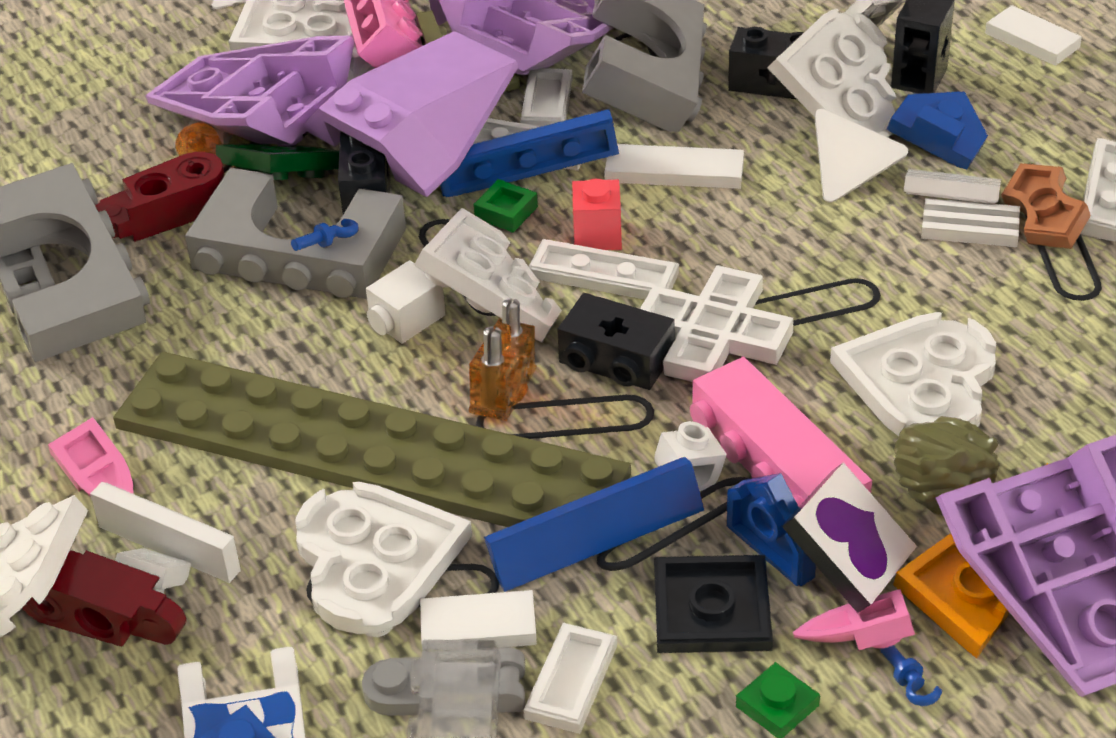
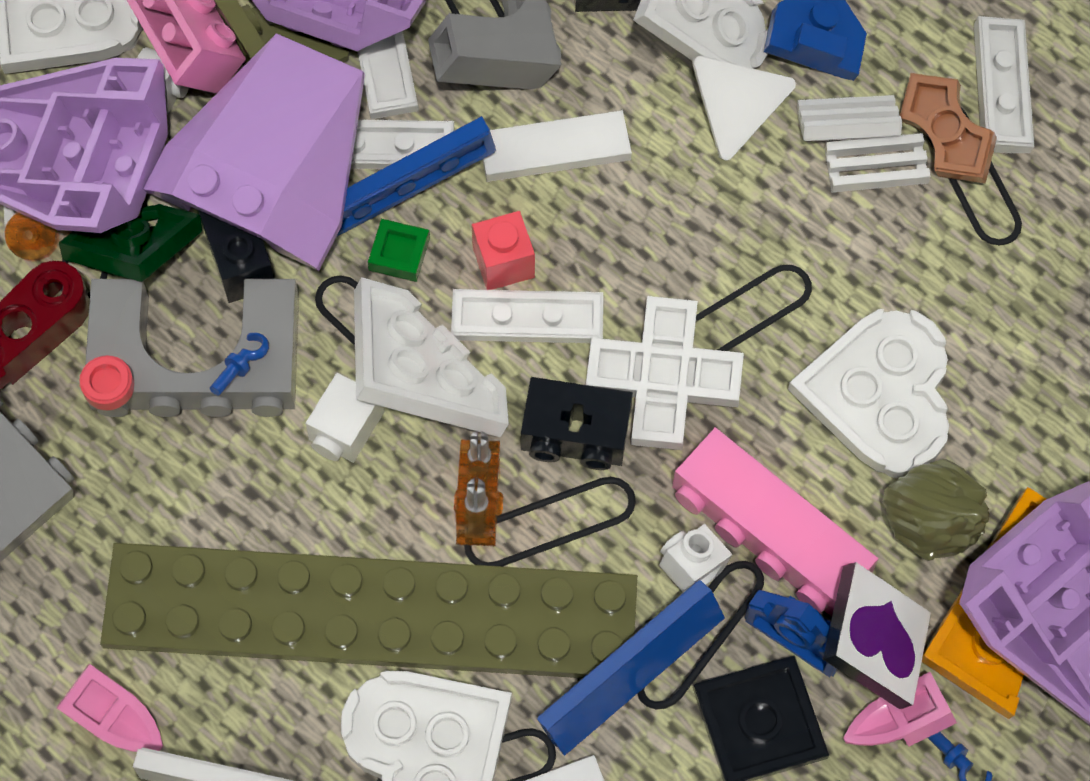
camera: 20 degrees left, 25 degrees up
none -> coral tile [79,355,134,410]

